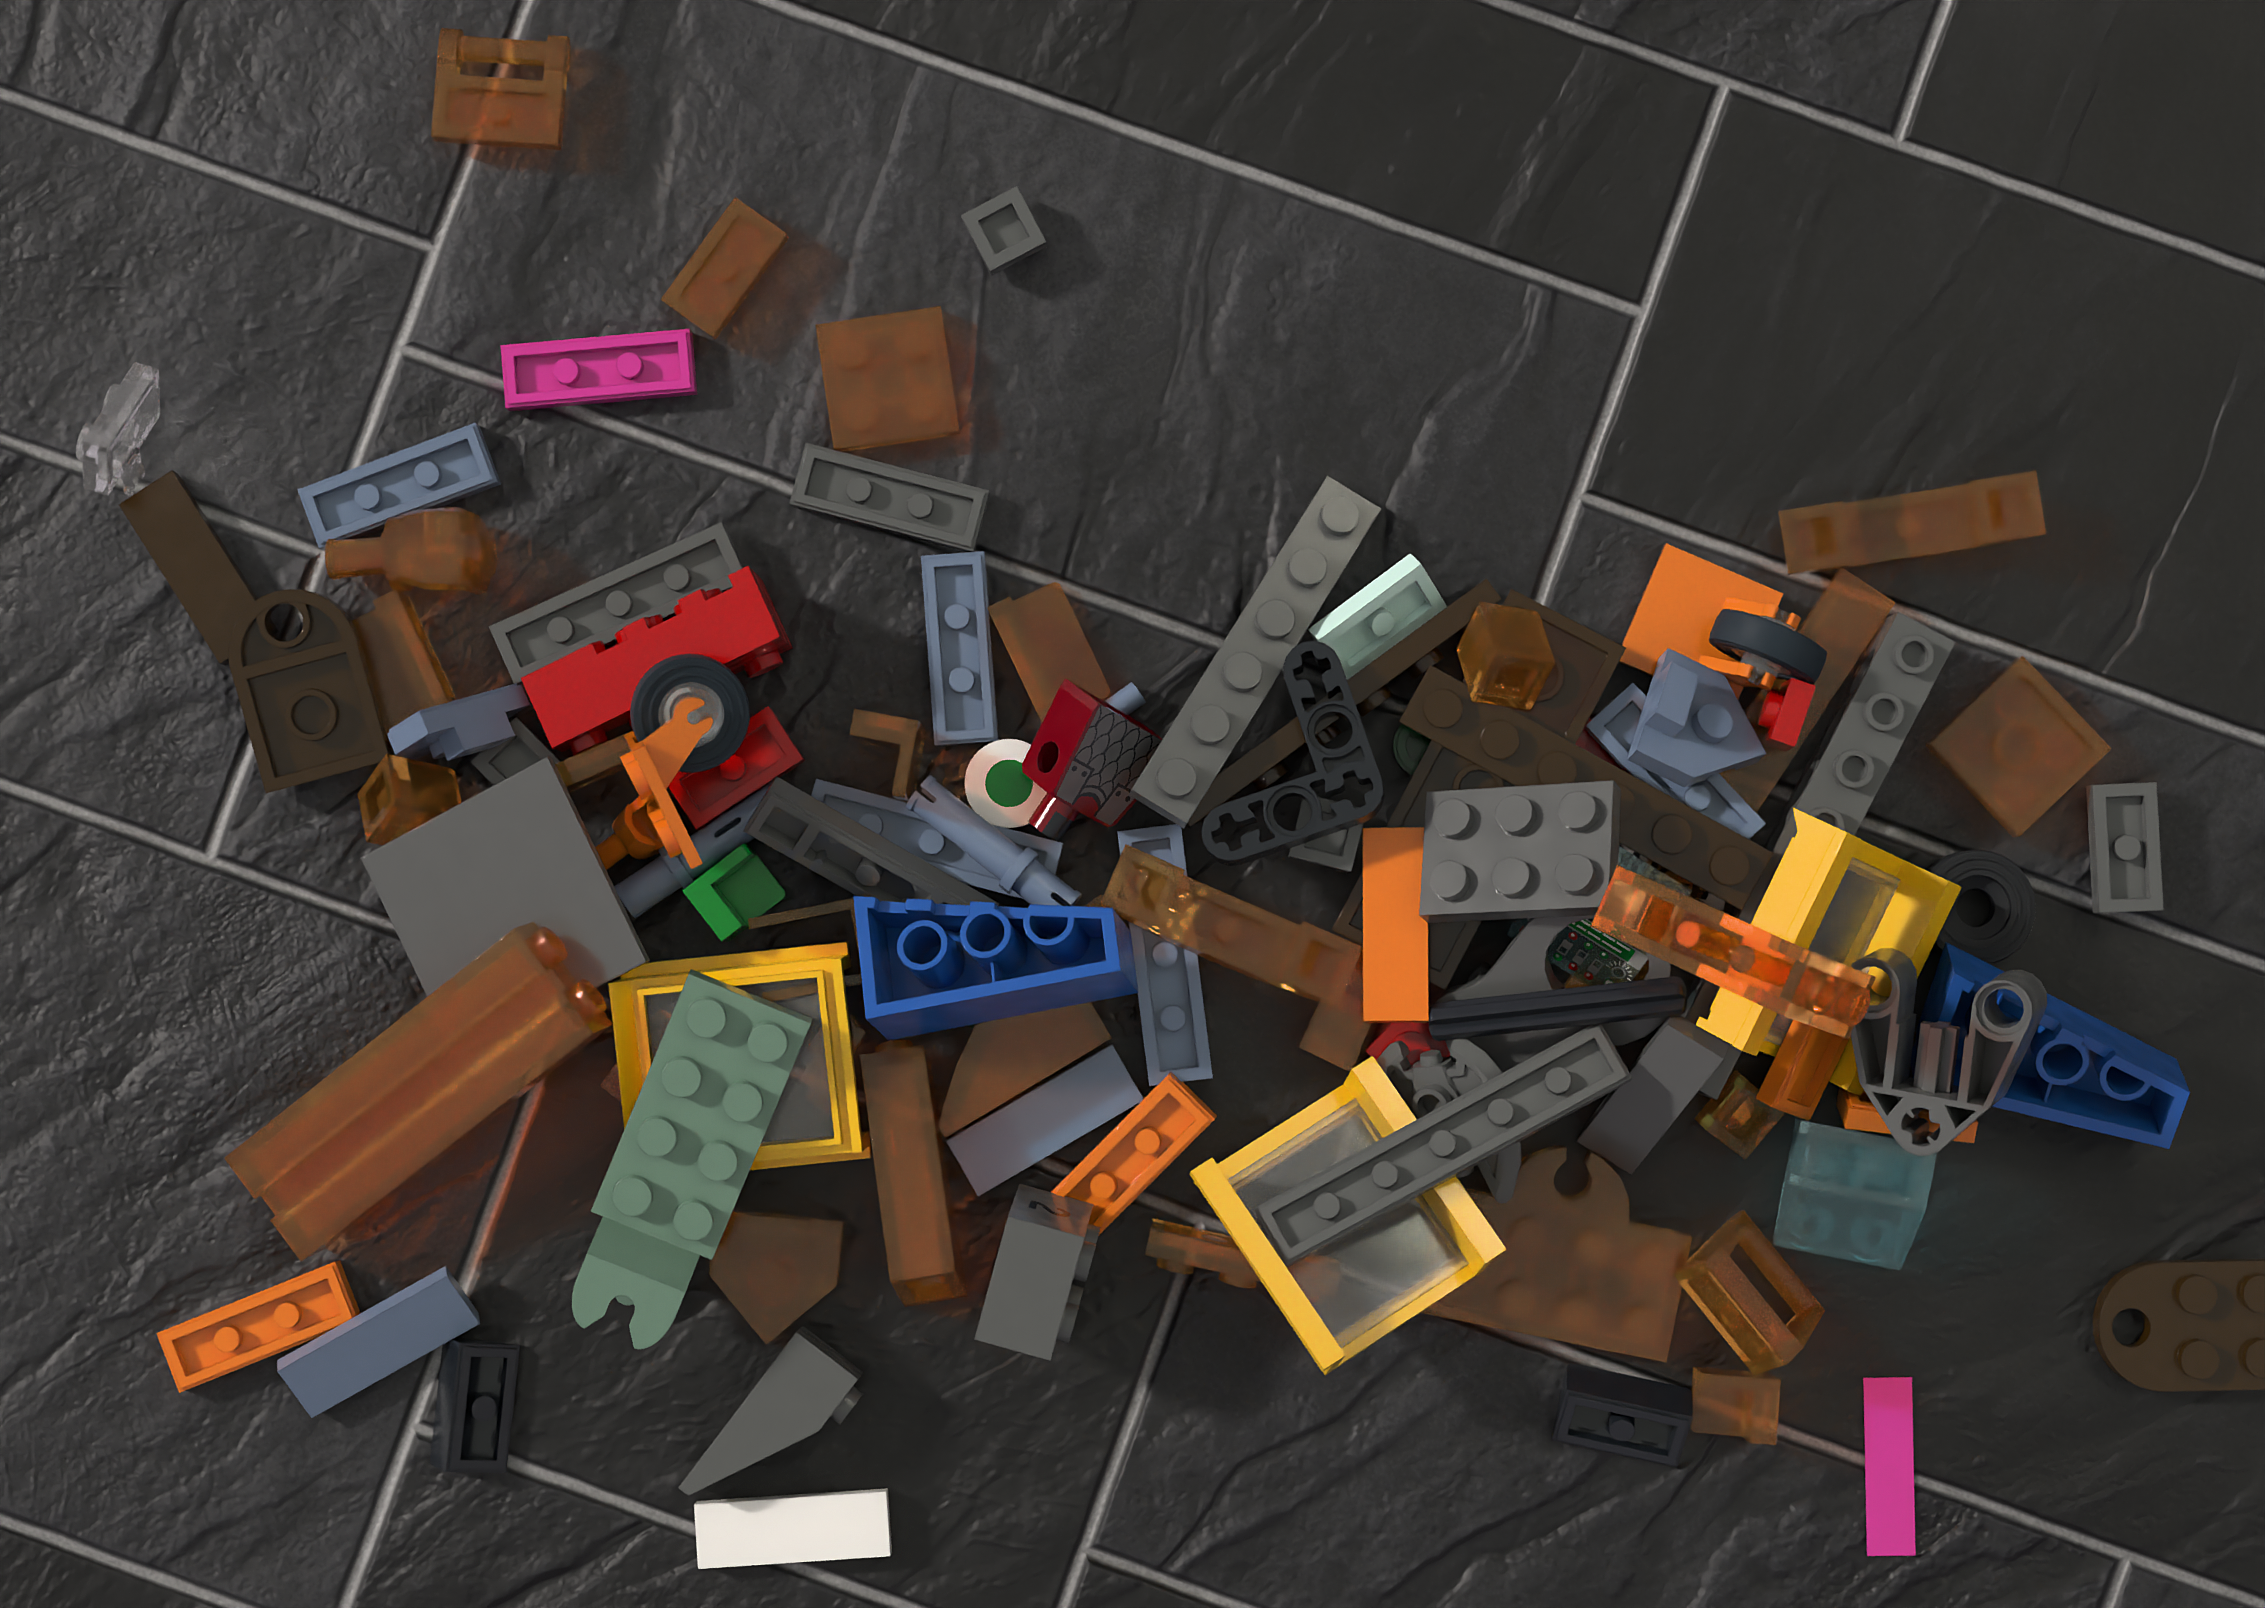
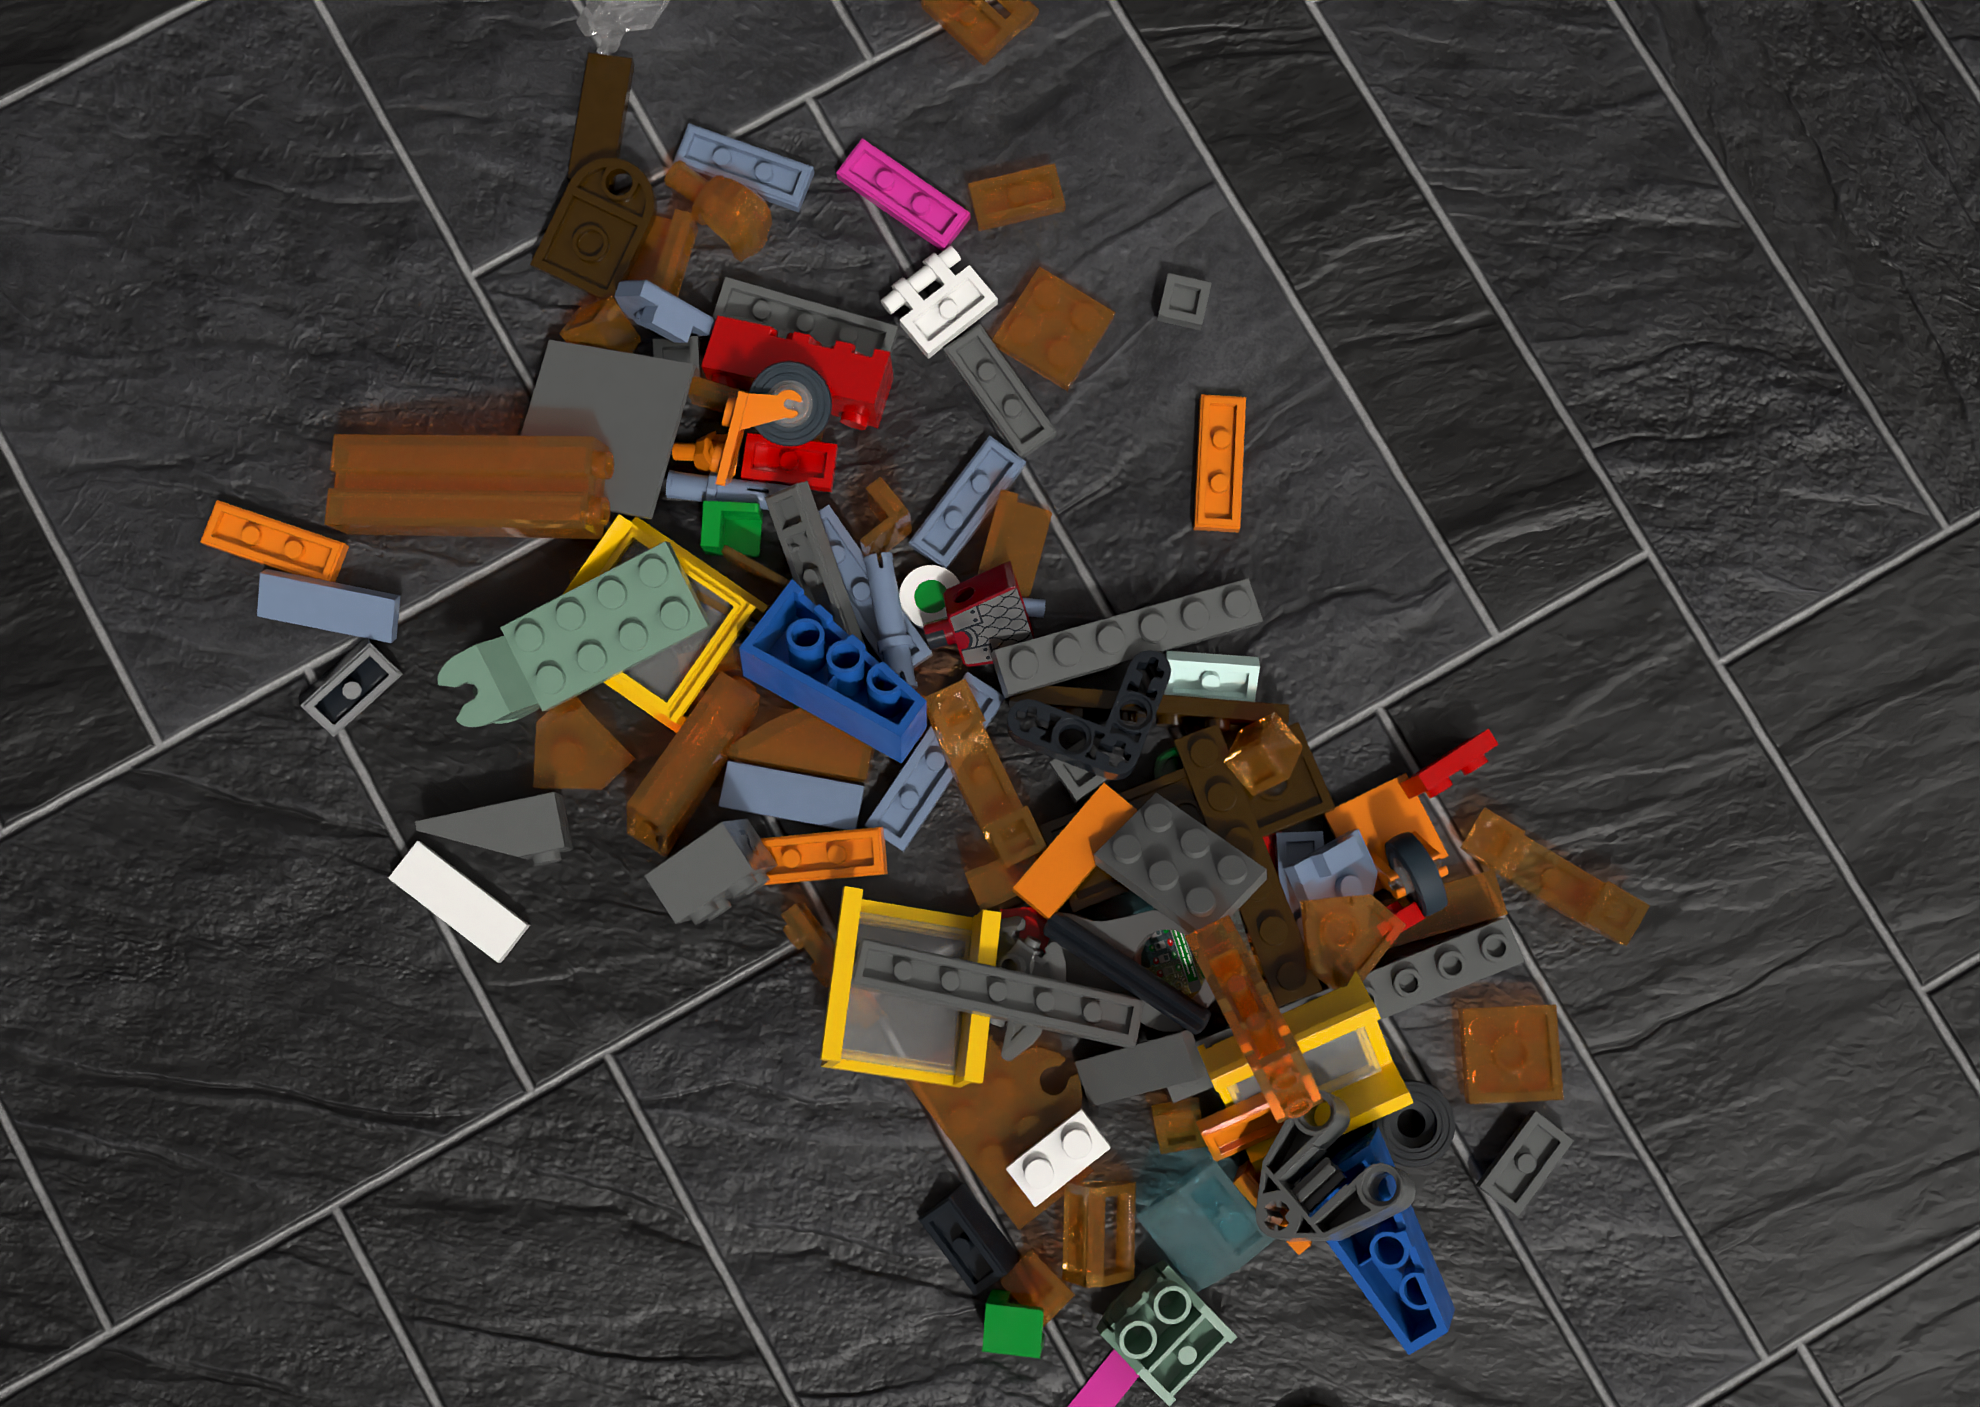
camera: 30 degrees right, 5 degrees down
none -> white plate [880,246,998,359]
none -> green panel [982,1289,1045,1358]
none -> white plate [1006,1107,1111,1207]
none -> sand green slope [1096,1260,1237,1407]
none -> orange tile [1193,394,1246,533]
none -> clear orange plate [1300,894,1406,991]
none -> red plate [1399,729,1498,799]

